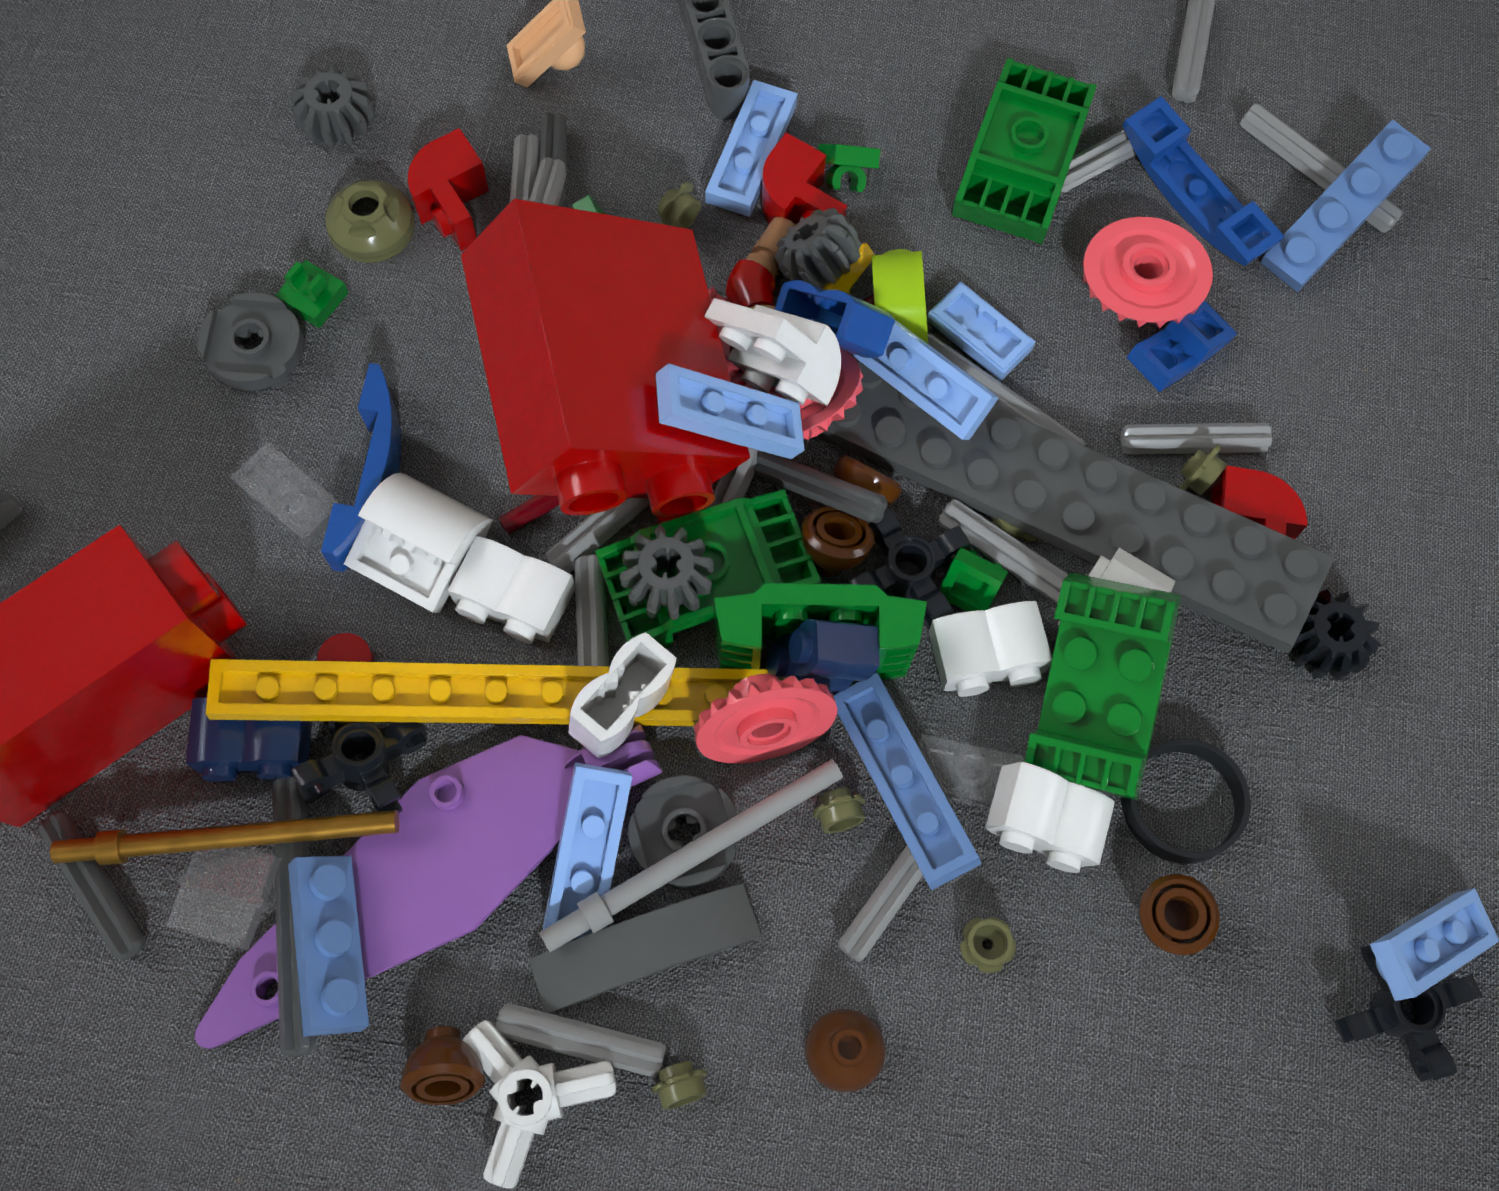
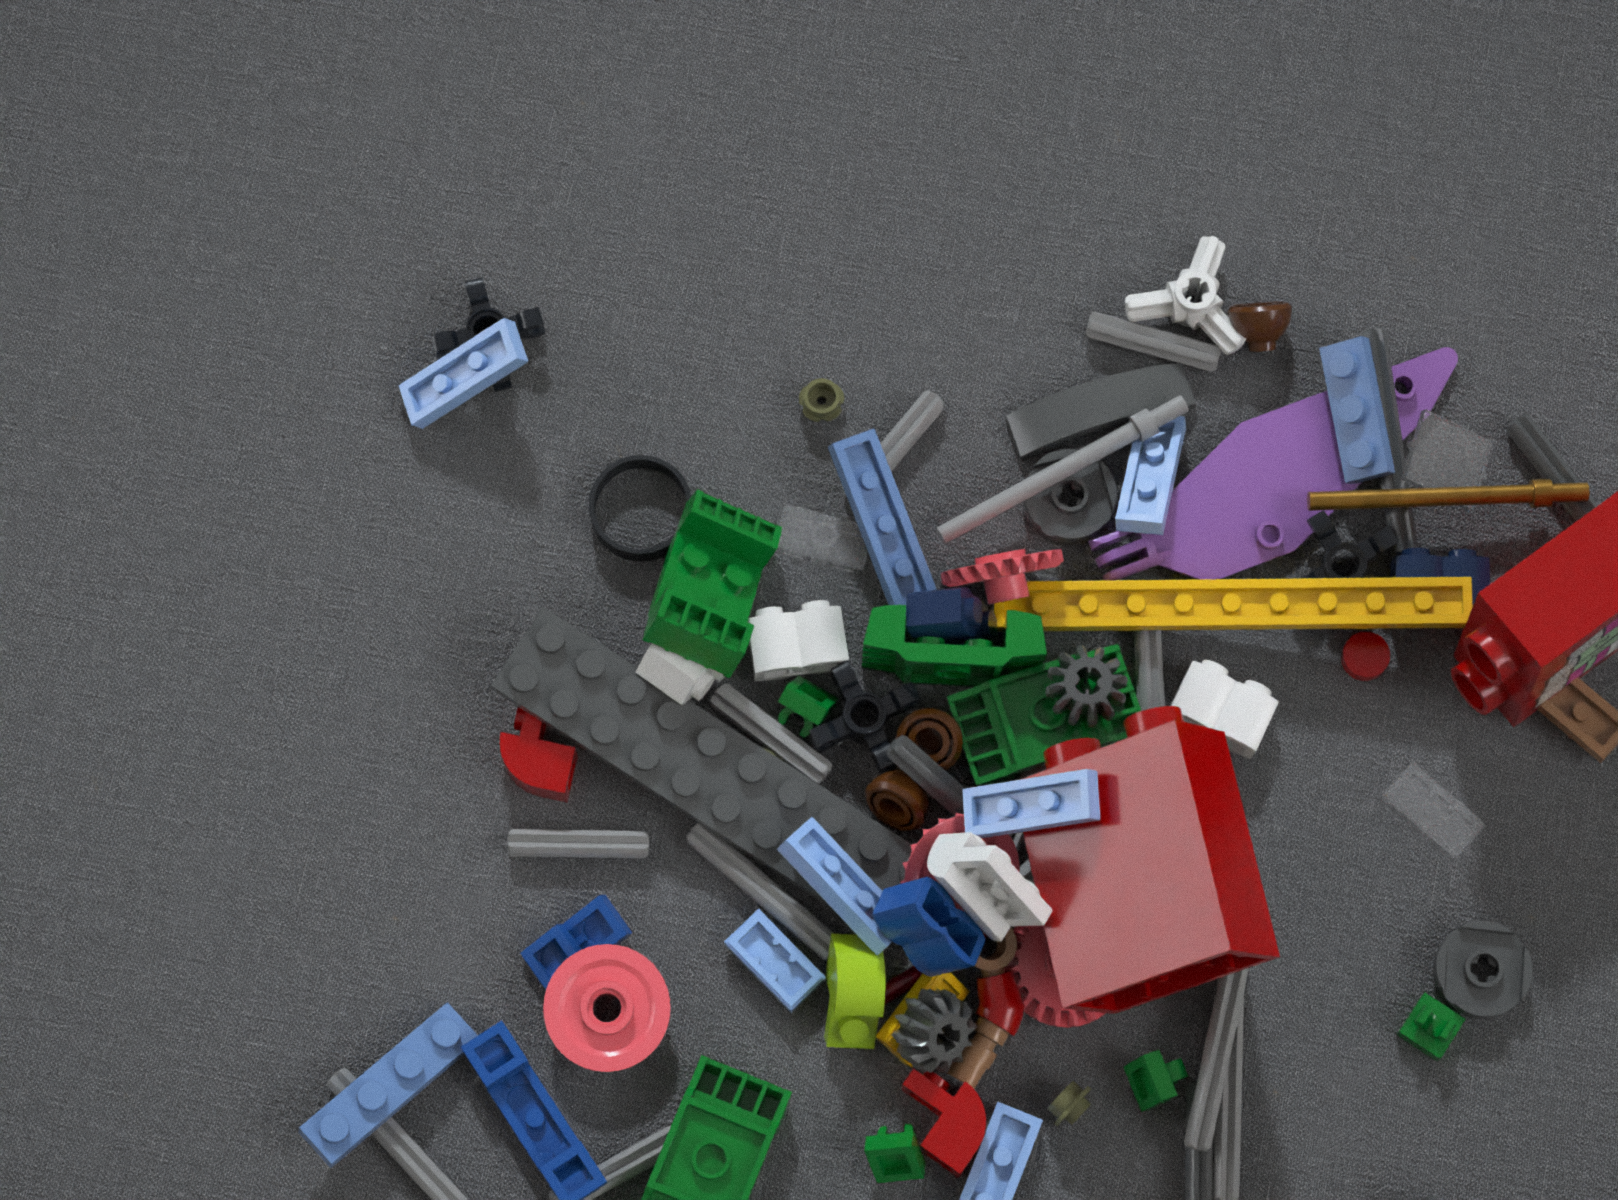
camera: 175 degrees left, 5 degrees up
blue slope [321,363,401,572] -> none
olive piece [325,180,415,263] -> none
white brick [344,473,494,613] -> none
red brick [407,128,489,251] -> none
white brick [568,633,676,758] -> none
olive plate [651,1061,708,1110] -> none
reddish brown brick [805,1009,885,1092] -> none
olive plate [813,787,866,834] -> none
white brick [985,761,1115,873] -> none
reddish brown brick [1138,874,1220,955] -> none
olive plate [1178,444,1227,496] -> none
black gear [1292,589,1381,681] -> none

